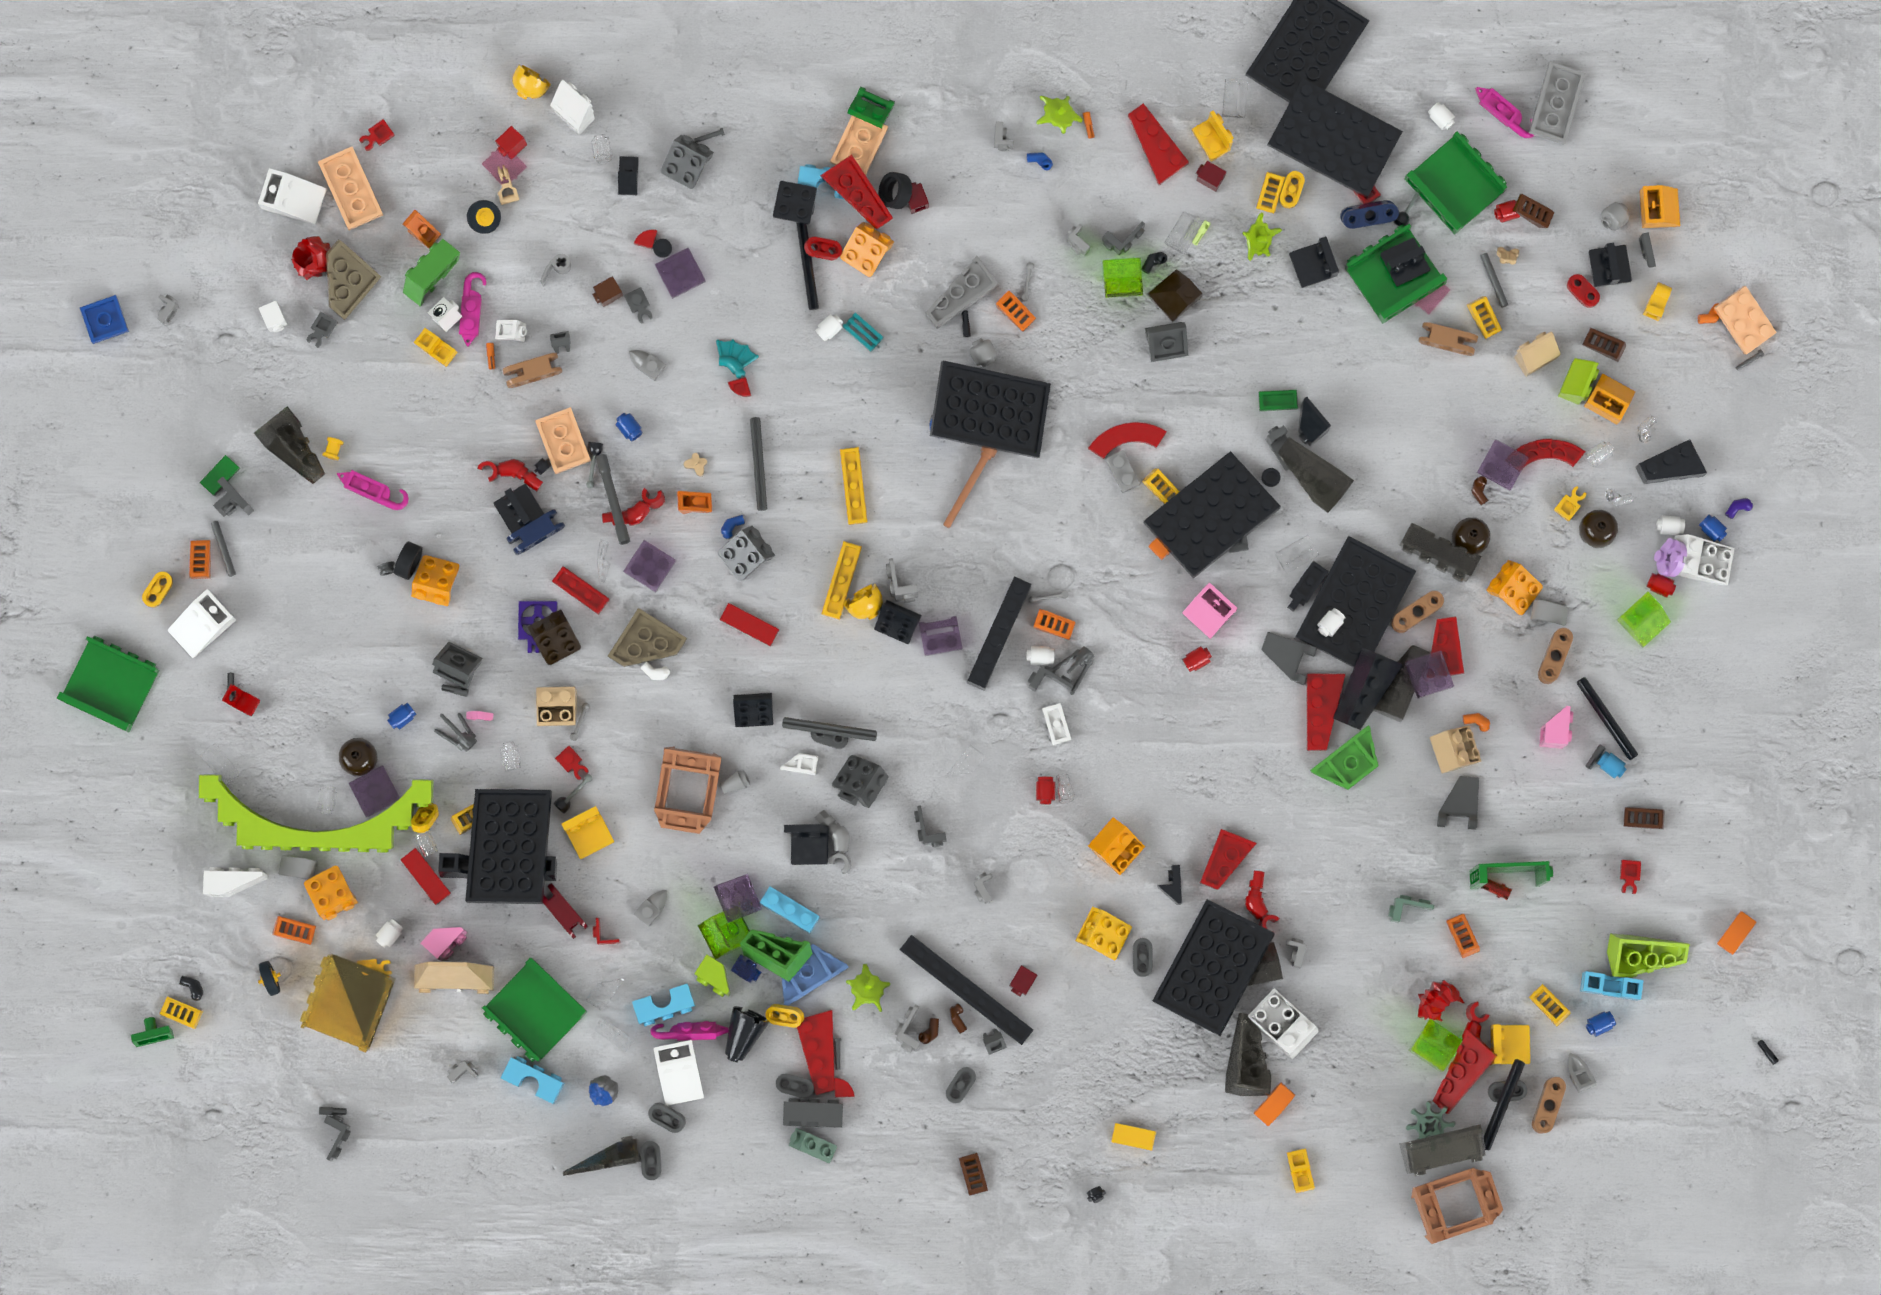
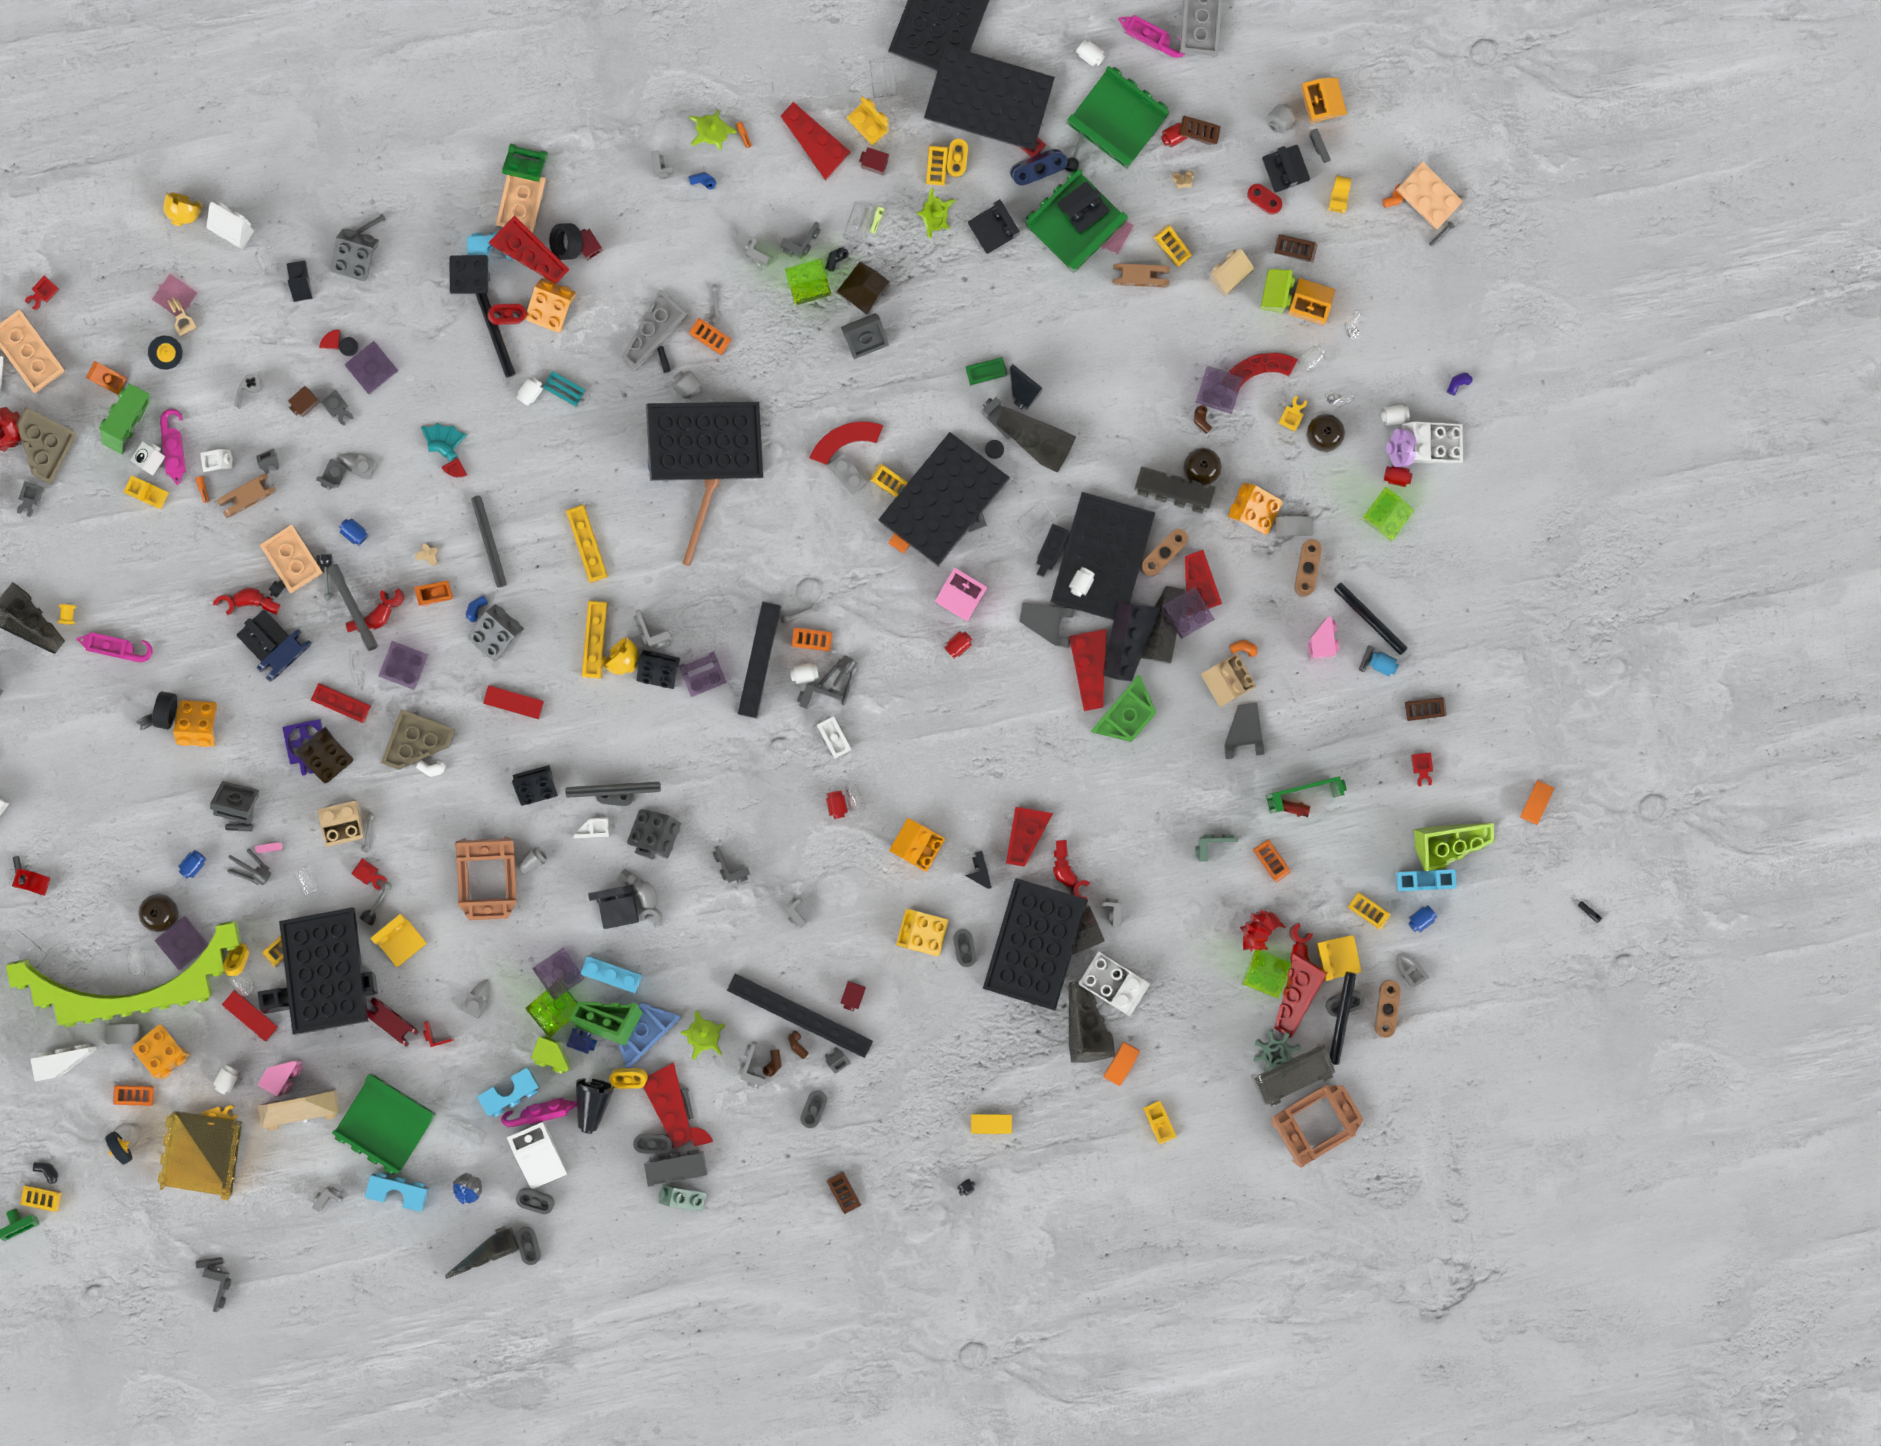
camera: 10 degrees left, 5 degrees up
red brick [495,126,527,160] -> none
dark grey bar [1480,253,1508,308] -> none
black wedge [1635,439,1707,484] -> none
blue brick [1699,514,1727,542] -> none
none -> dark grey bracket [316,459,348,490]

